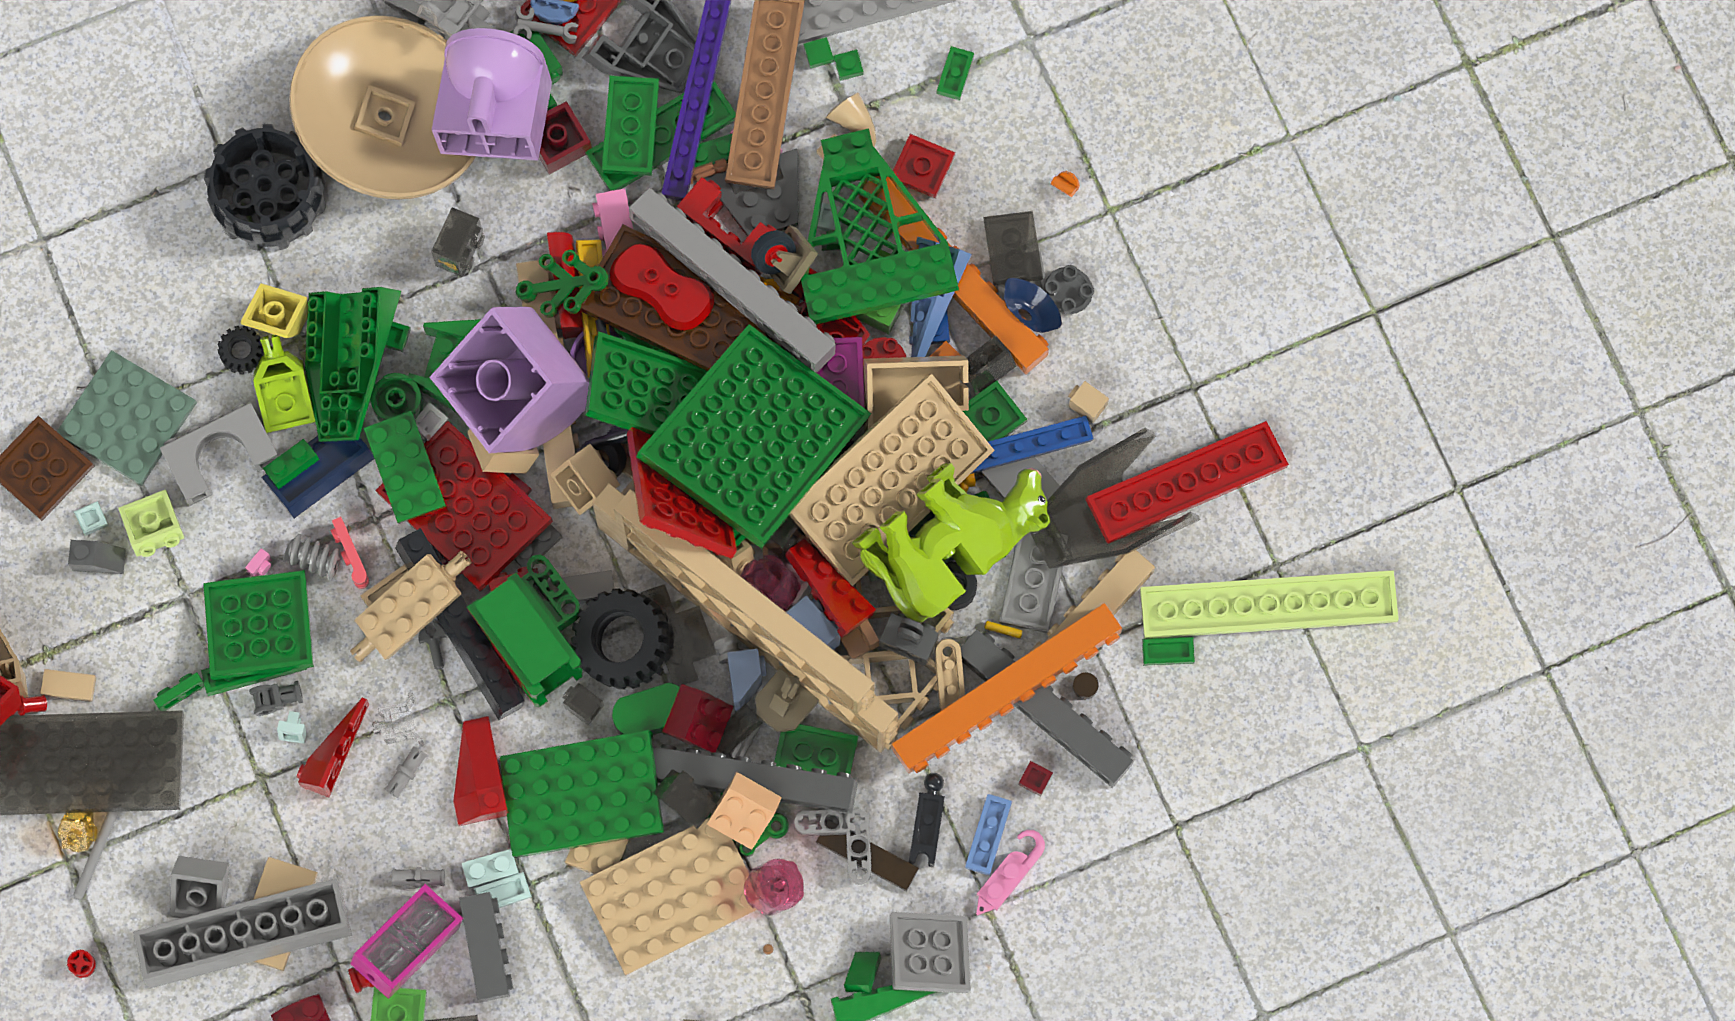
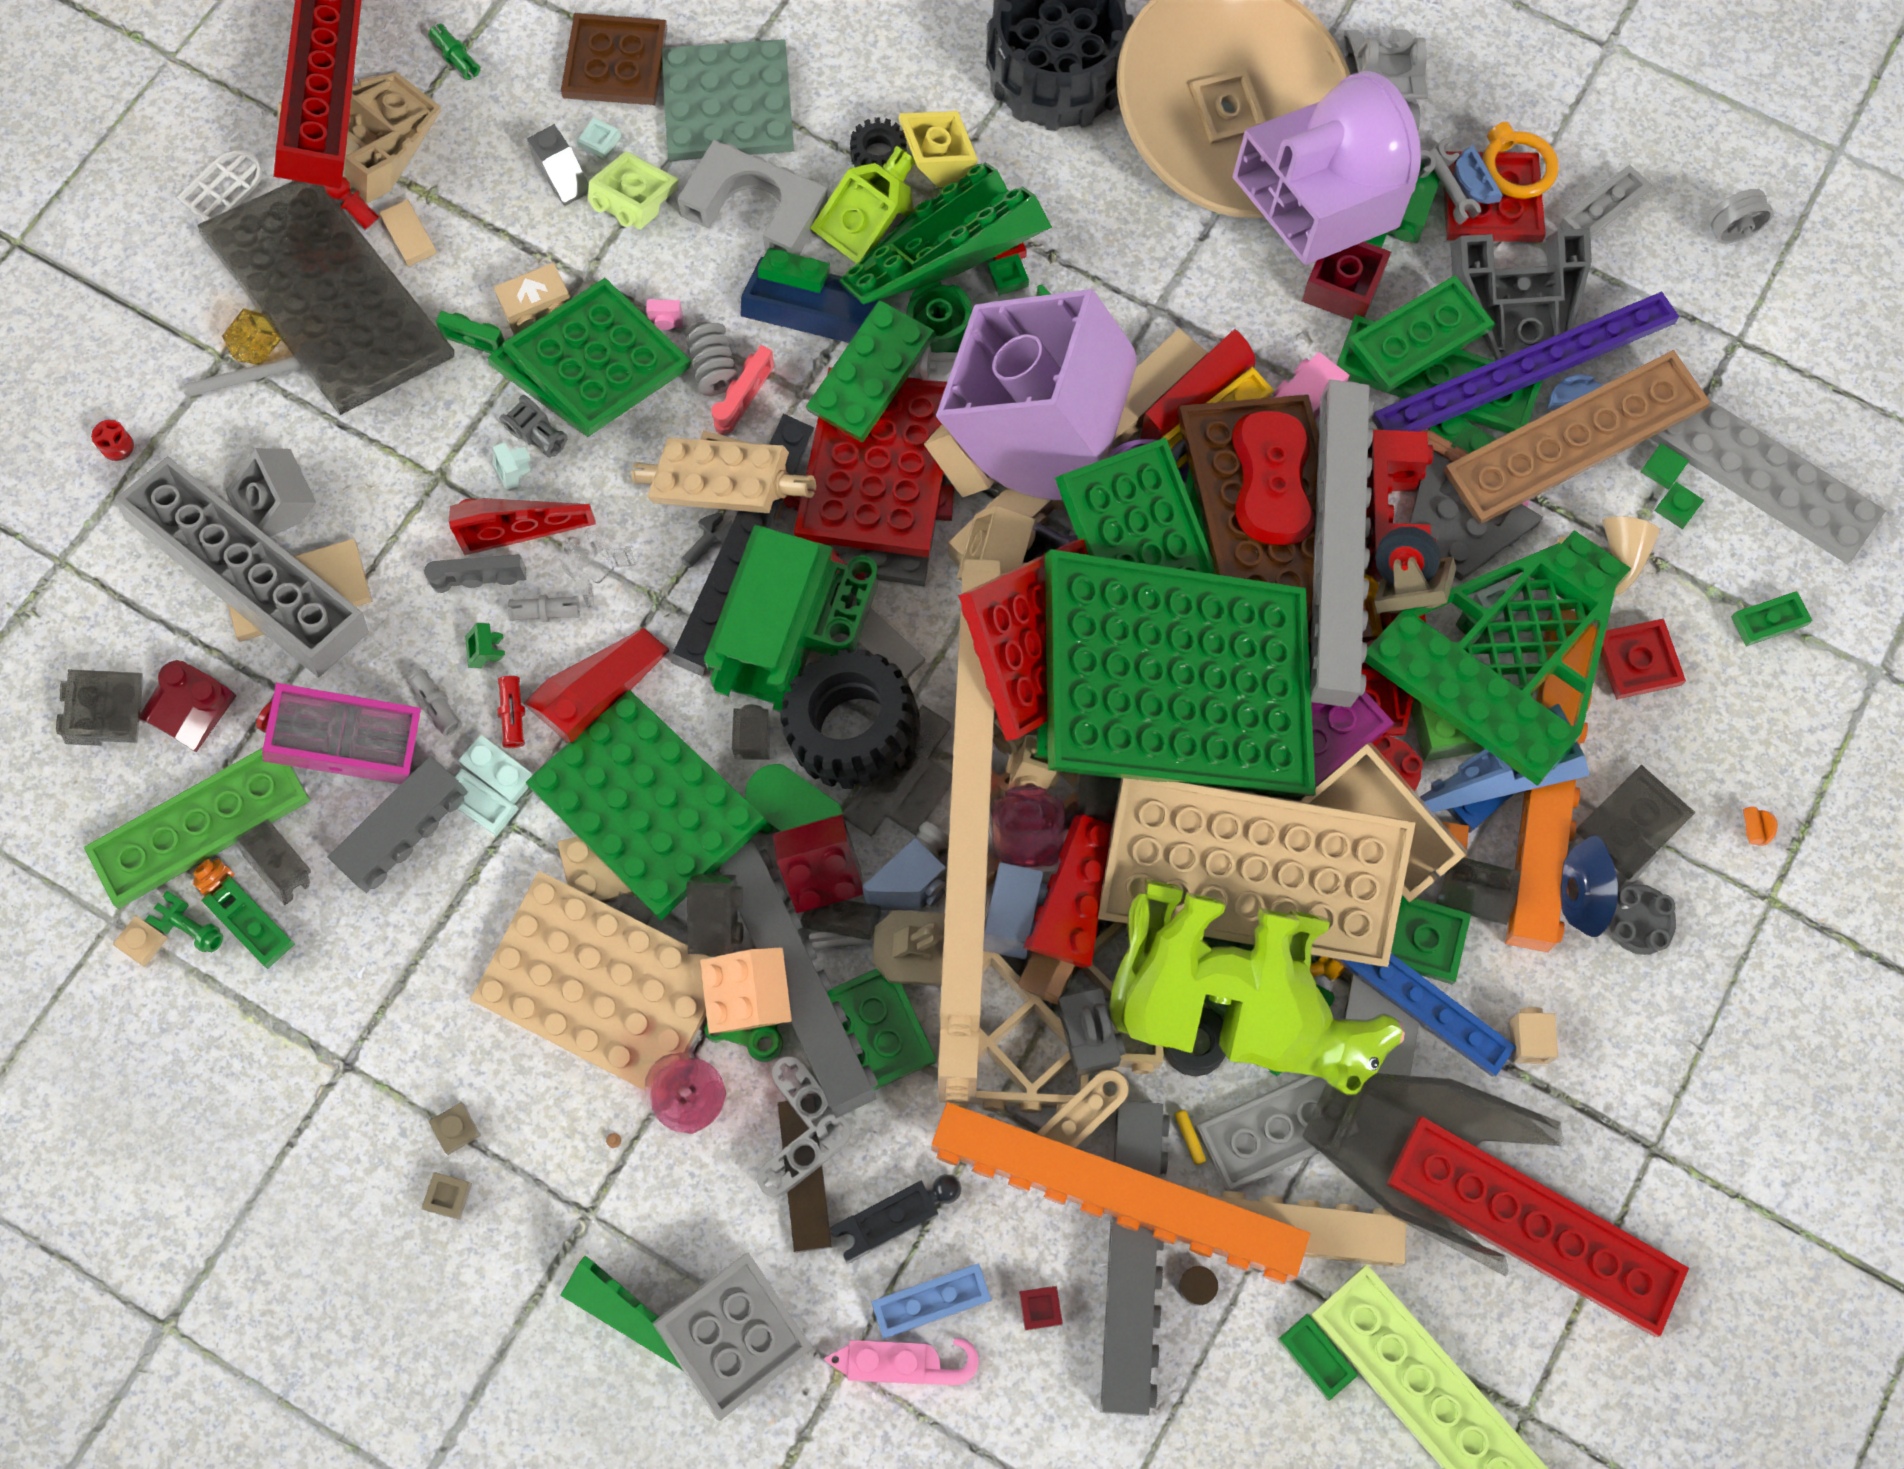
camera: 55 degrees right, 5 degrees down
clear smoke brick [431,207,485,277] -> none
green plant [515,250,608,318] -> none
green tile [844,952,882,992] -> none
none -> dark grey plate [424,554,526,593]
none -> green tile [465,623,505,669]
none -> tan brick [493,262,570,334]
none -> red pin [497,675,526,748]
none -> medium blue plate [1547,374,1603,411]

